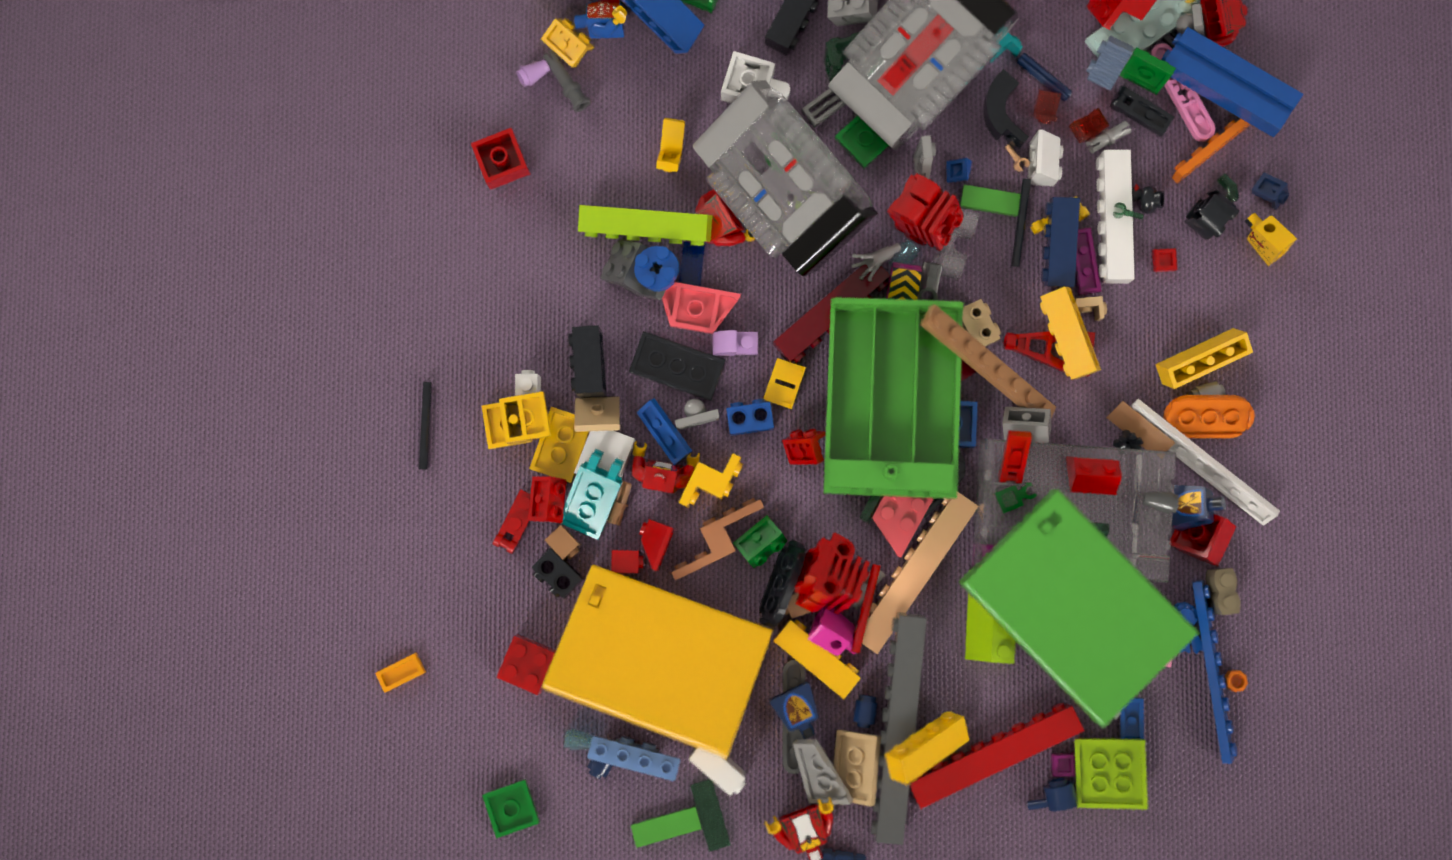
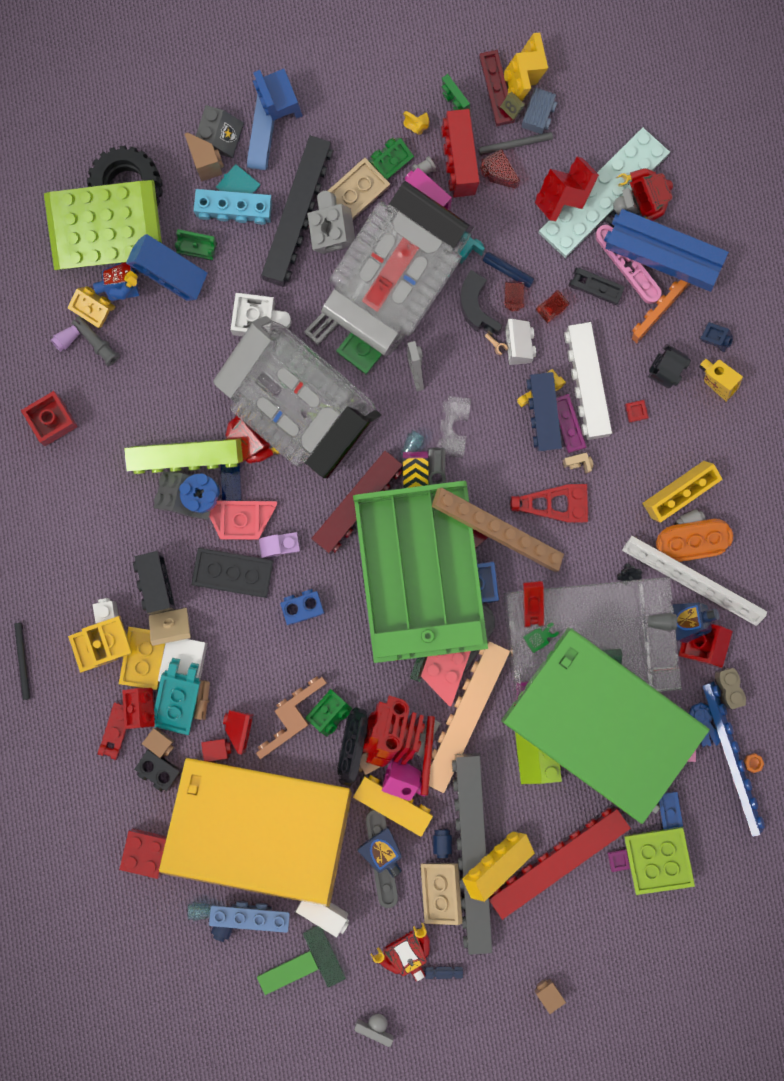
camera: 15 degrees left, 0 degrees up
light orange tile [375,652,426,693] -> none
green plate [482,779,540,839] -> none
red torso [632,441,700,493] -> none
blue plate [636,398,692,465] -> none
yellow bracket [656,118,685,172] -> none
light grey tile [675,399,720,430] -> none
yellow bracket [679,454,743,508] -> none
yellow piece [763,358,806,409] -> none
red bracket [782,429,826,465] -> none
light grey wing [793,739,853,805] -> none
clear green bracket [823,32,869,83] -> none
light grey piece [852,243,901,282] -> none
red piece [887,173,964,251] -> none
blue slope [946,158,972,183] -> none
bright green tile [960,184,1020,217] -> none
tan brick [962,299,1001,347] -> none
light grey brick [1002,407,1052,443] -> none
black bar [1011,178,1031,267] -> none
dark blue piece [1027,778,1078,811] -> none
yellow brick [1040,286,1101,380] -> none
red slope [1066,456,1122,495] -> none
sand blue brick [1086,36,1134,91] -> none
light grey pin [1086,121,1131,154] -> none
medium nougat sticker [1106,401,1175,459] -> none
clear green hand [1113,202,1144,220] -> none
green plate [1119,47,1176,95] -> none
black animal [1132,184,1165,214] -> none
clear green arm [1216,173,1239,203] -> none

